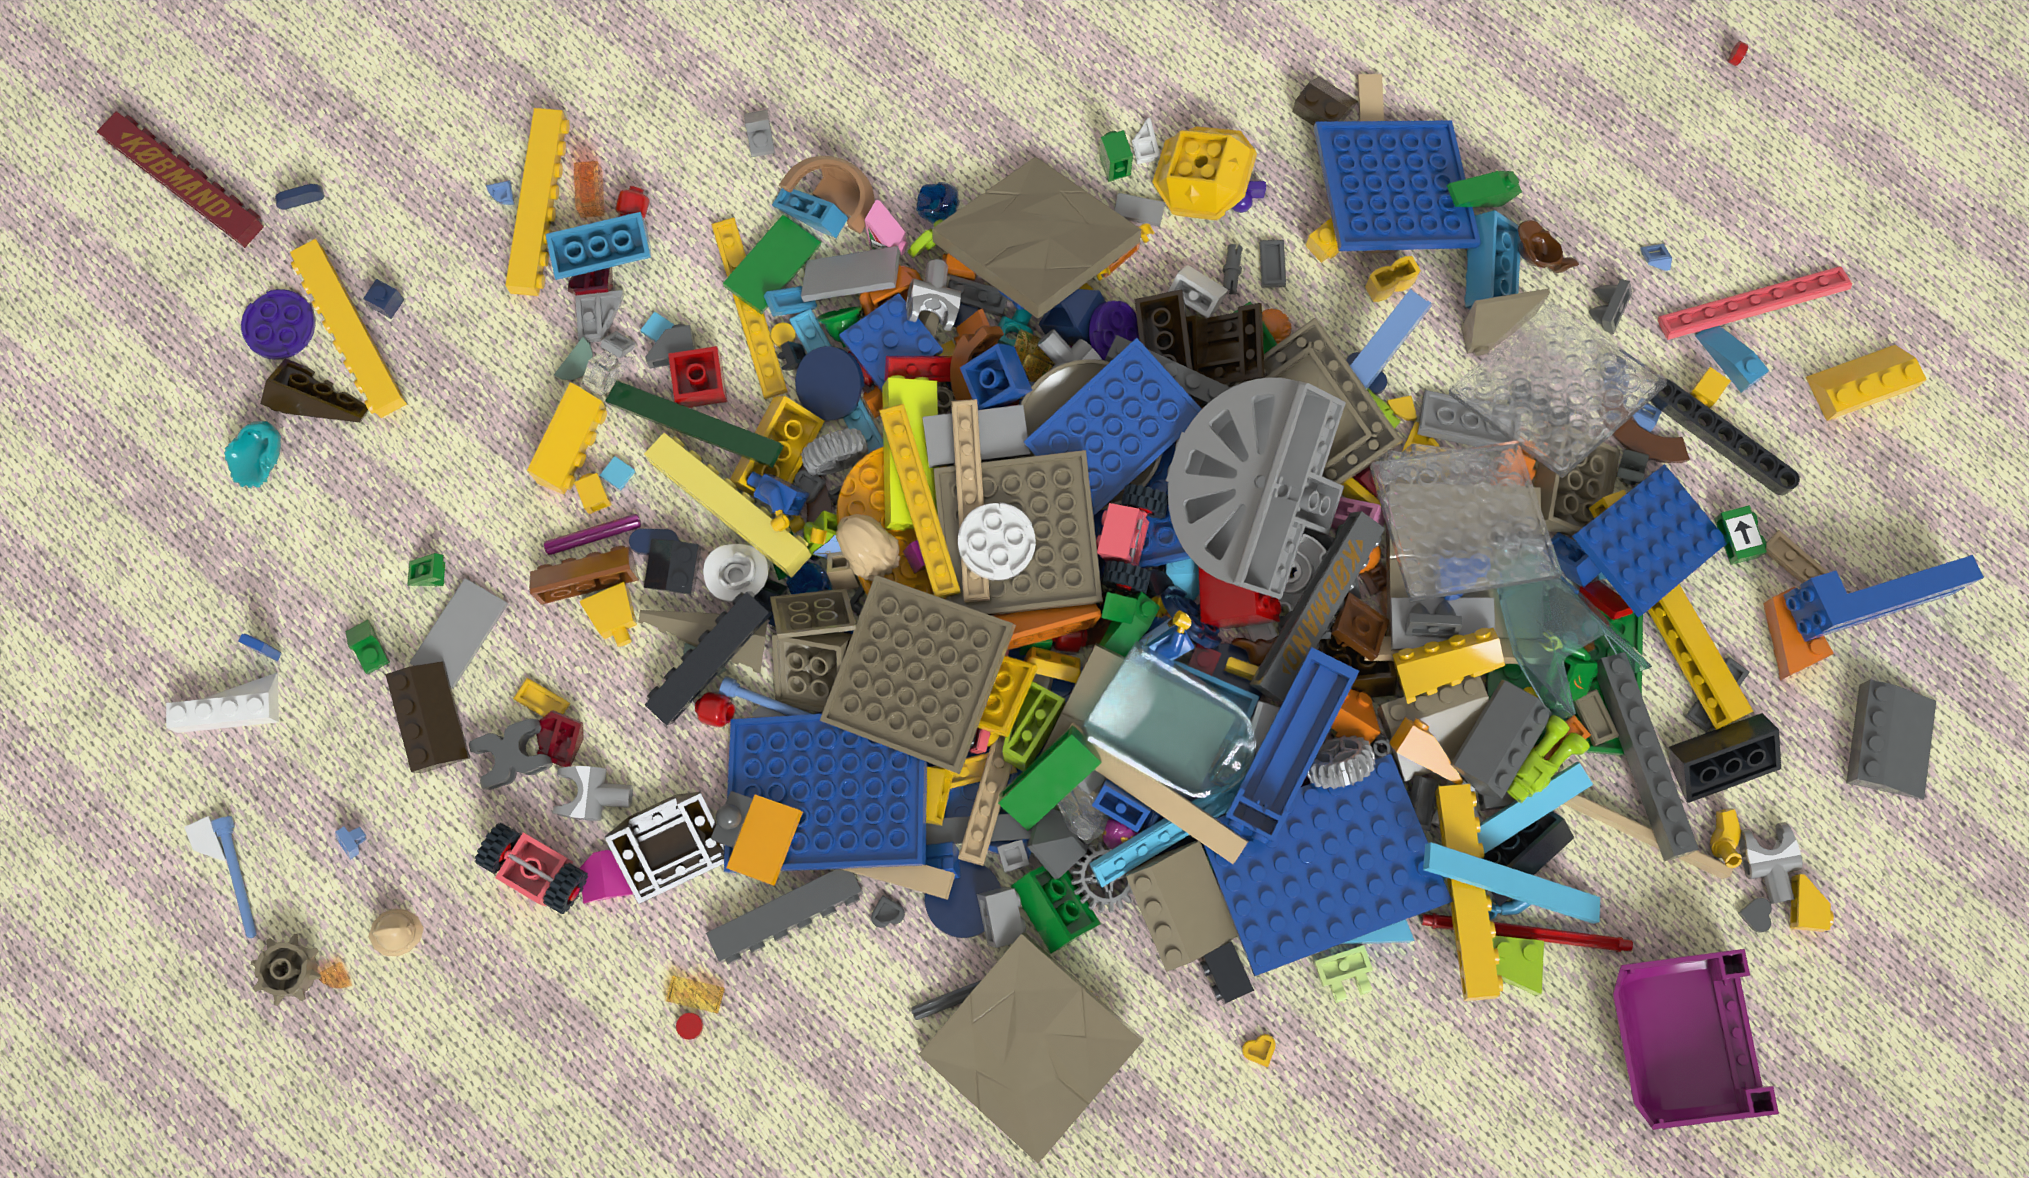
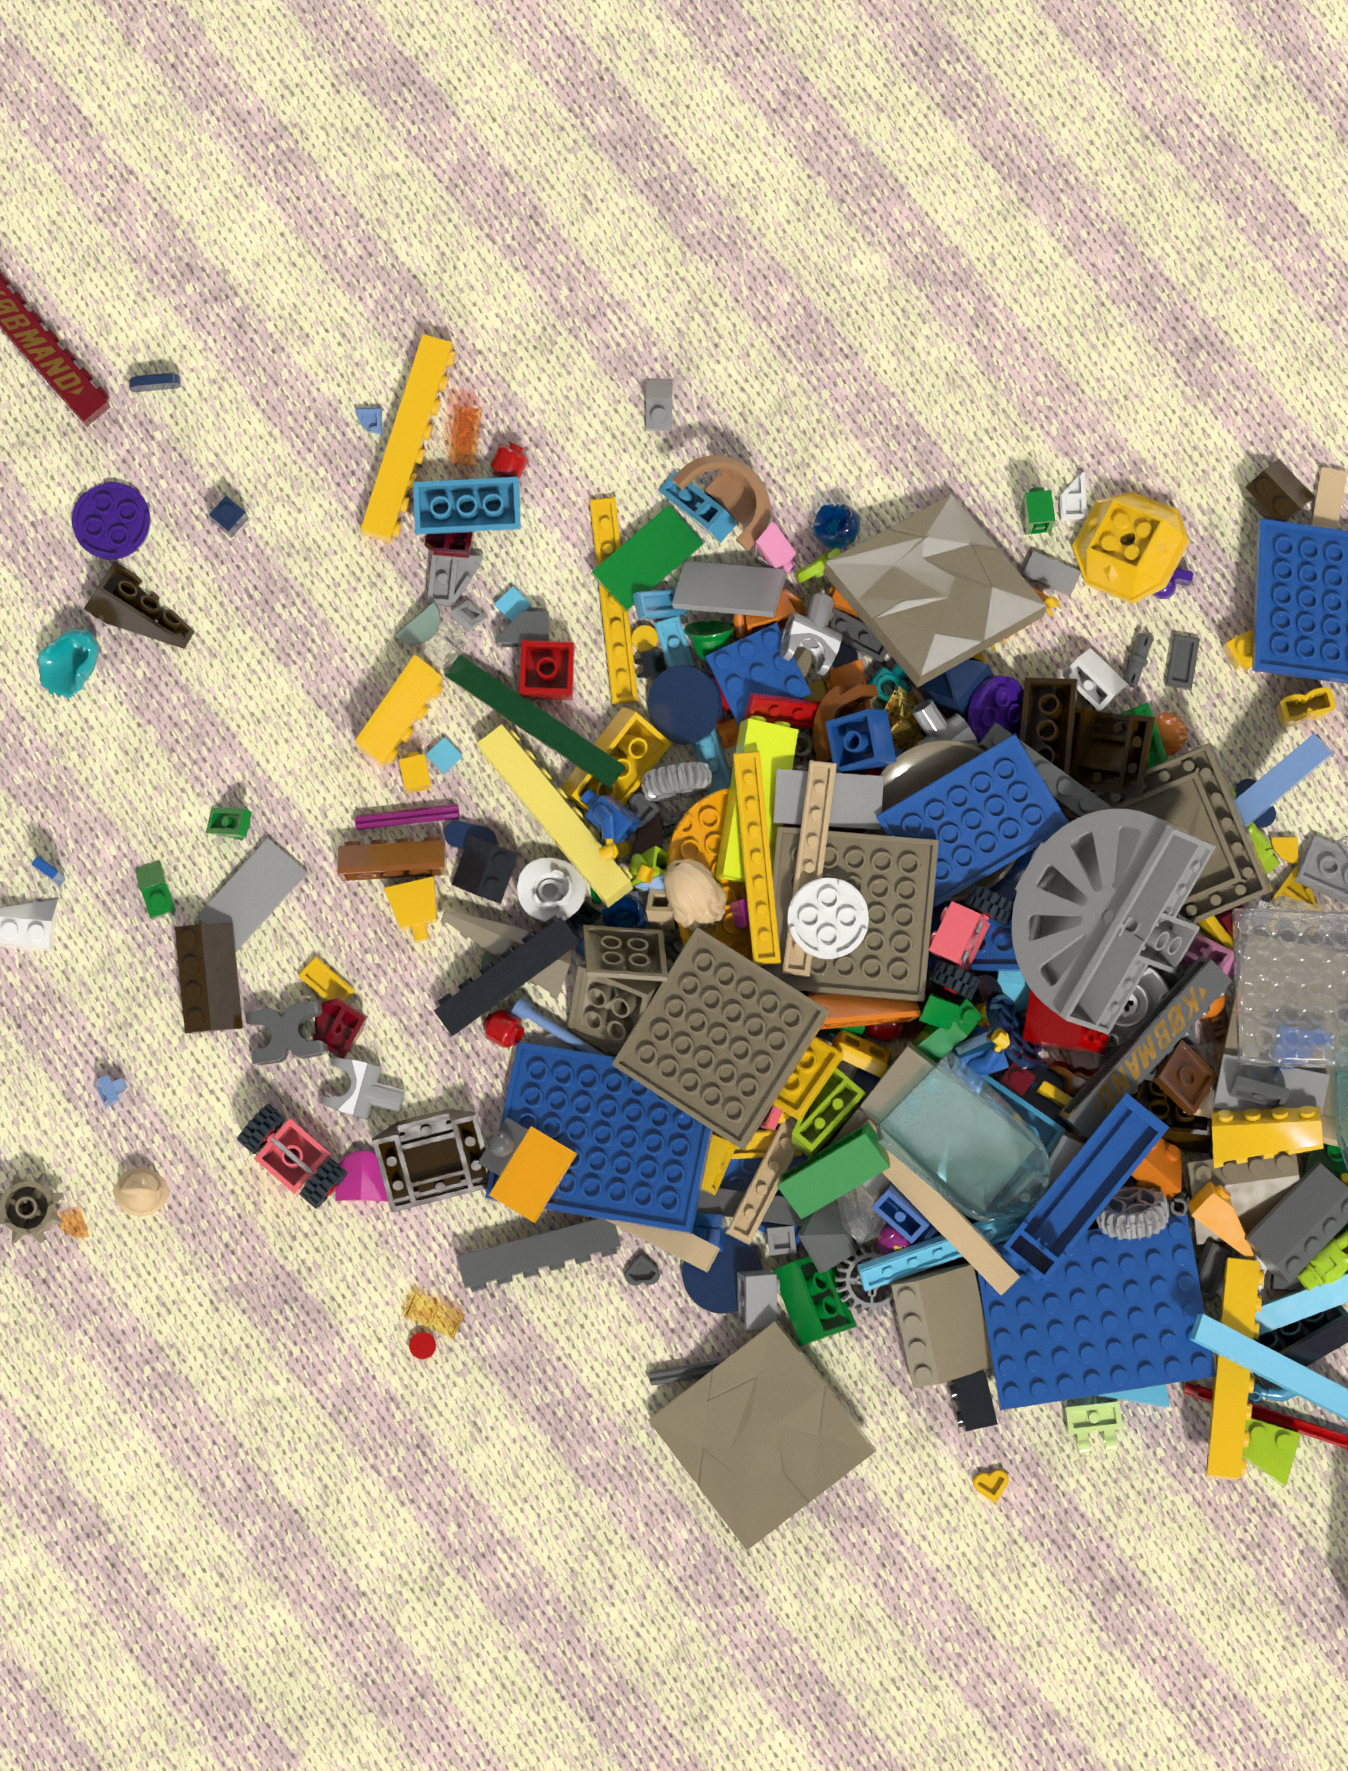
camera: 10 degrees right, 5 degrees up
yellow brick [290,238,407,418] -> none

